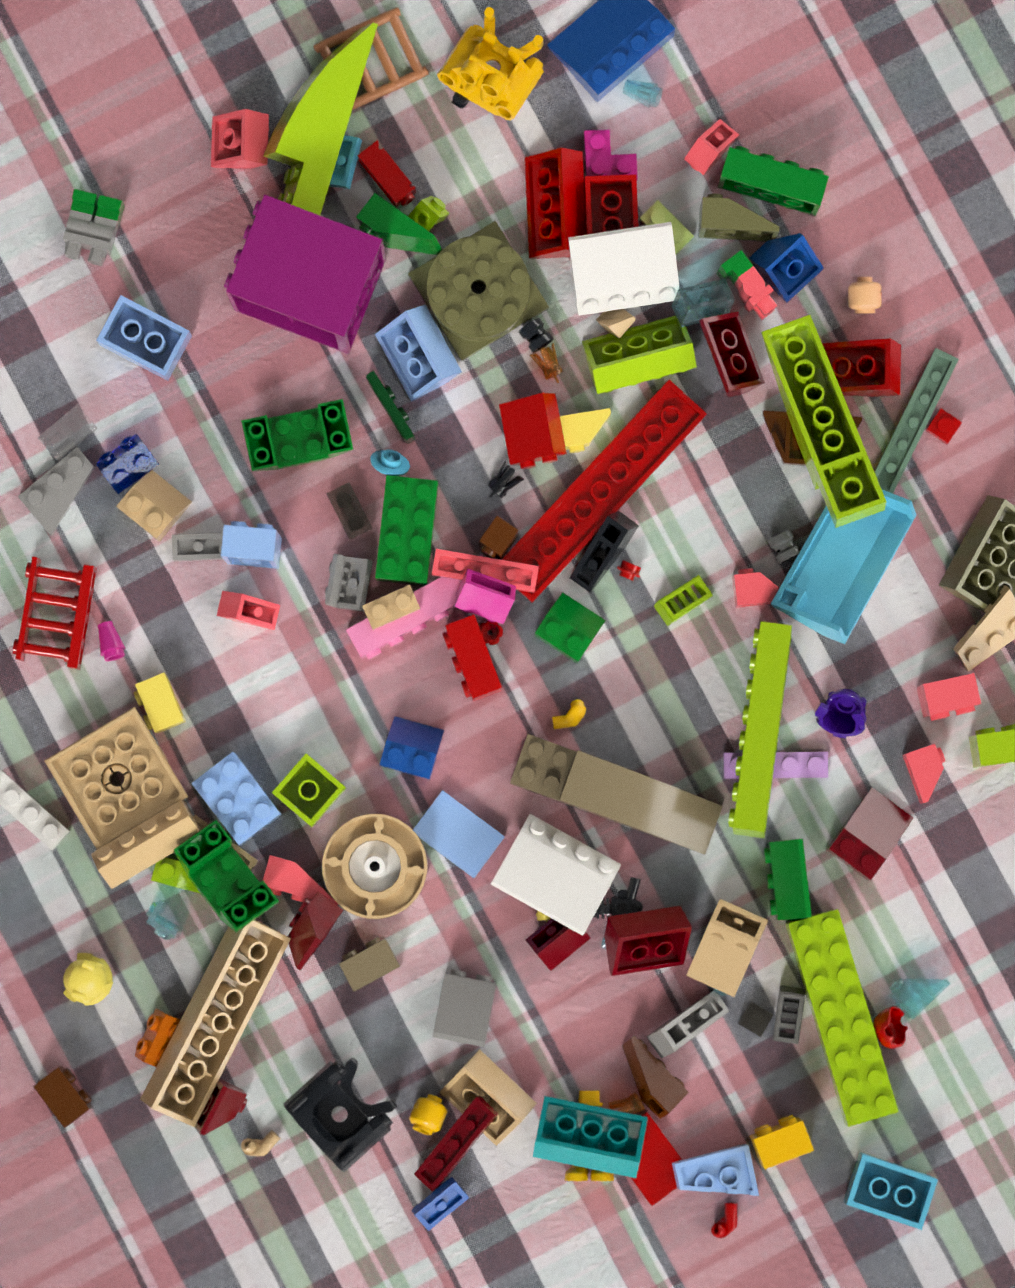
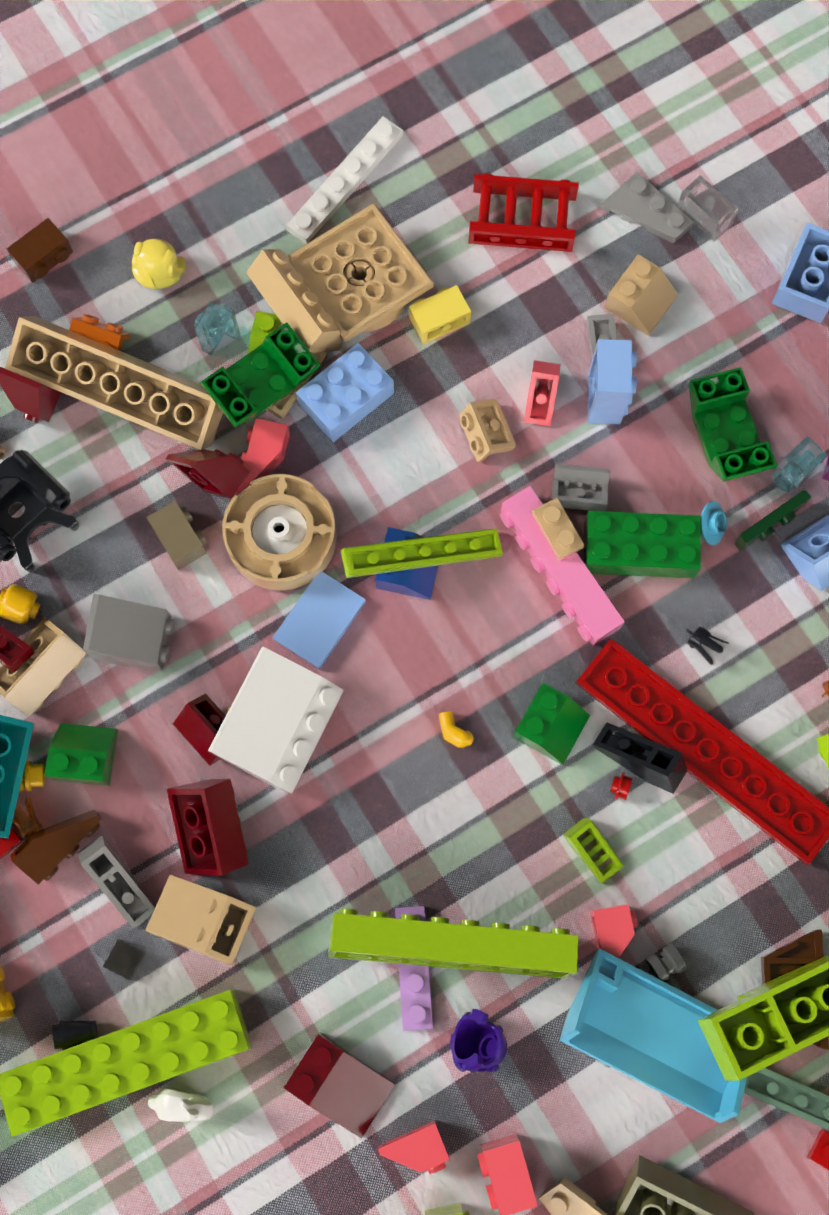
camera: 90 degrees right, 10 degrees down
clear blue bracket [96,434,159,494] -> none
dark pink cone [97,621,126,662] -> none
lime brick [272,753,347,827] -> none
clear smoke plate [326,482,373,540] -> none
coral plate [432,549,539,593] -> none
red brick [442,615,502,702] -> none
brick [455,569,516,624] -> none
reddish brown brick [479,515,519,560] -> none
red plate [479,620,503,645] -> none
red brick [499,392,567,469] -> none
dark tan slope [510,734,723,855] -> none
light yellow slope [560,408,611,453] -> none
black piece [593,877,643,919] -> none
green slope [763,838,812,920] -> none
dark grey slope [772,985,806,1044] -> none
red hair [873,1006,908,1049] -> none
clear light blue slope [888,978,951,1020] -> none
none -> green slope [44,723,118,786]
none -> black cone [52,1020,98,1050]
none -> white animal [148,1087,214,1122]
none -> lime tile [341,528,503,578]
none -> tan bracket [459,398,516,462]
none -> clear light blue brick [771,436,828,495]

